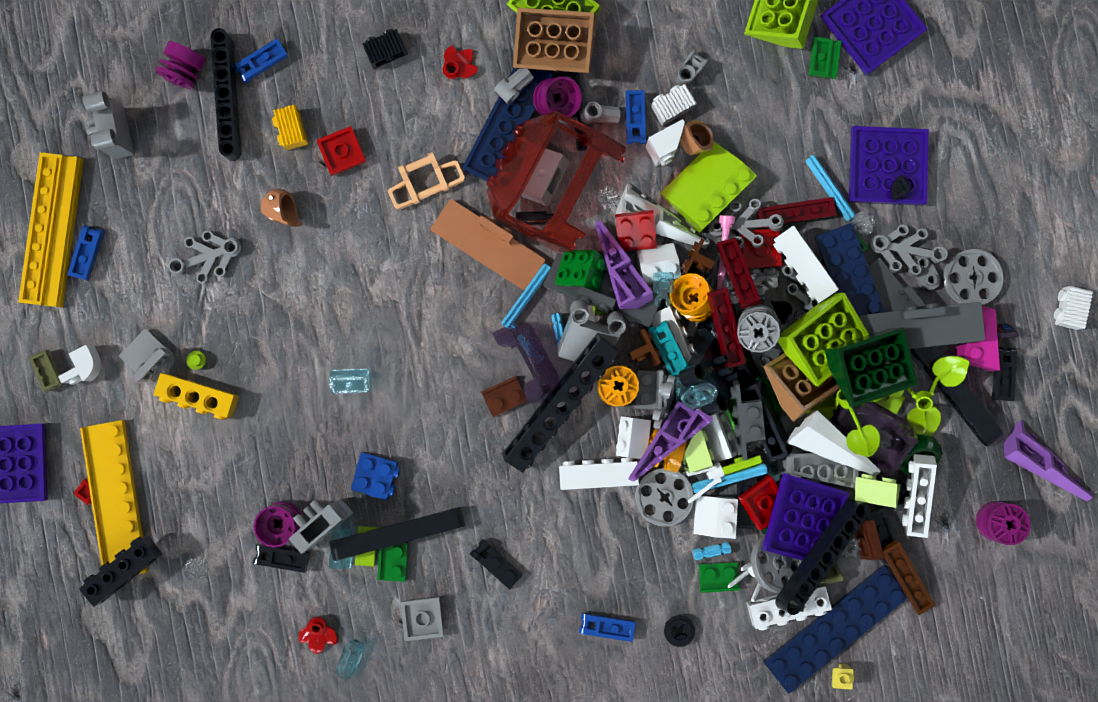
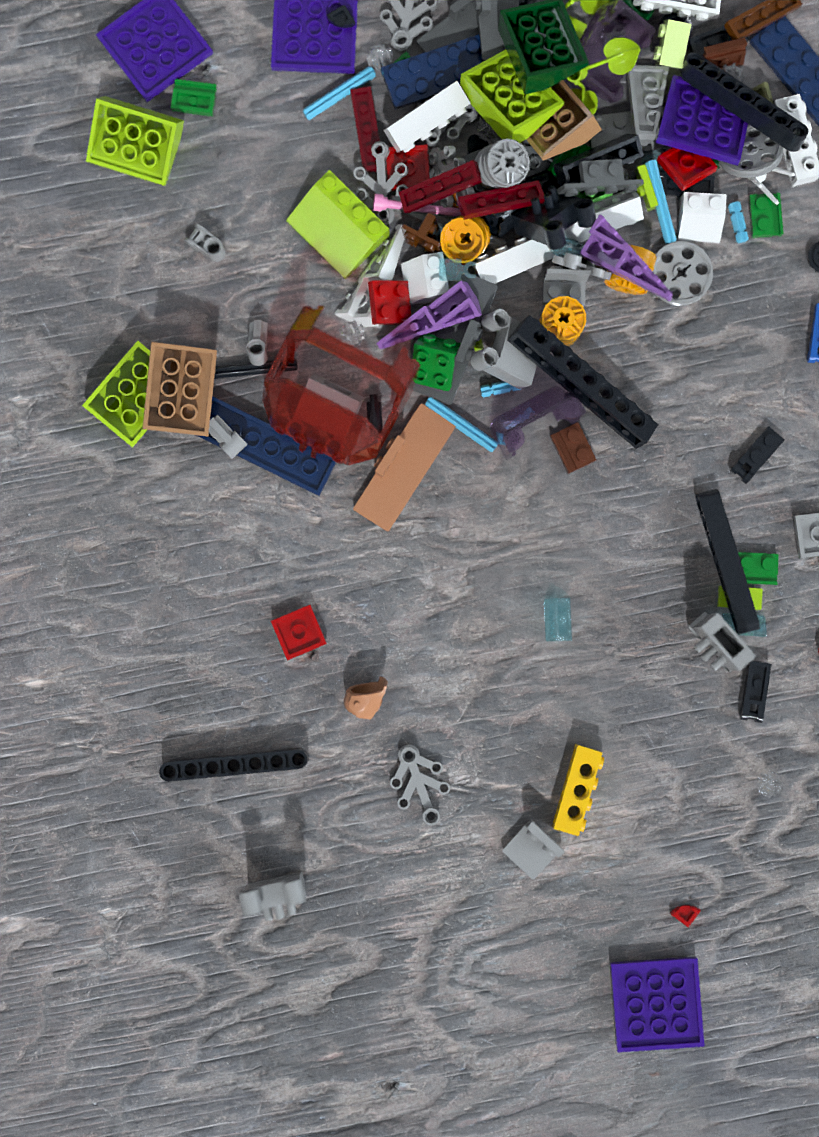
camera: 90 degrees left, 0 degrees up
yellow plate [18,152,84,308] -> none
olive plate [28,349,64,392] -> none
white brick [58,345,101,385] -> none
blue plate [67,225,105,281] -> none
black brick [79,536,163,607] -> none
yellow plate [80,420,149,574] -> none
magenta wheel [155,41,206,90] -> none
lime plate [186,351,206,370] -> none
blue plate [234,39,289,84] -> none
magenta wheel [253,501,301,548] -> none
yellow brick [272,104,309,150] -> none
blue plate [351,452,401,500] -> none
black brick [362,29,408,69] -> none
light nougat bar [388,152,465,210] -> none
red plate [442,45,478,79] -> none
magenta wheel [533,77,582,119] -> none
white brick [559,458,639,490] -> none
white slope [616,417,651,459] -> none
blue plate [625,90,646,144] -> none
reddish brown bracket [627,328,662,367] -> none
white slope [645,119,685,167] -> none
teal plate [649,320,687,376] -> none
white brick [651,84,697,126] -> none
nougat helmet [680,120,715,155] -> none
clear light blue plate [681,382,718,409] -> none
white plant [681,461,725,503] -> none
yellowish green slope [682,430,714,472] -> none
white wedge [786,410,880,476] -> none

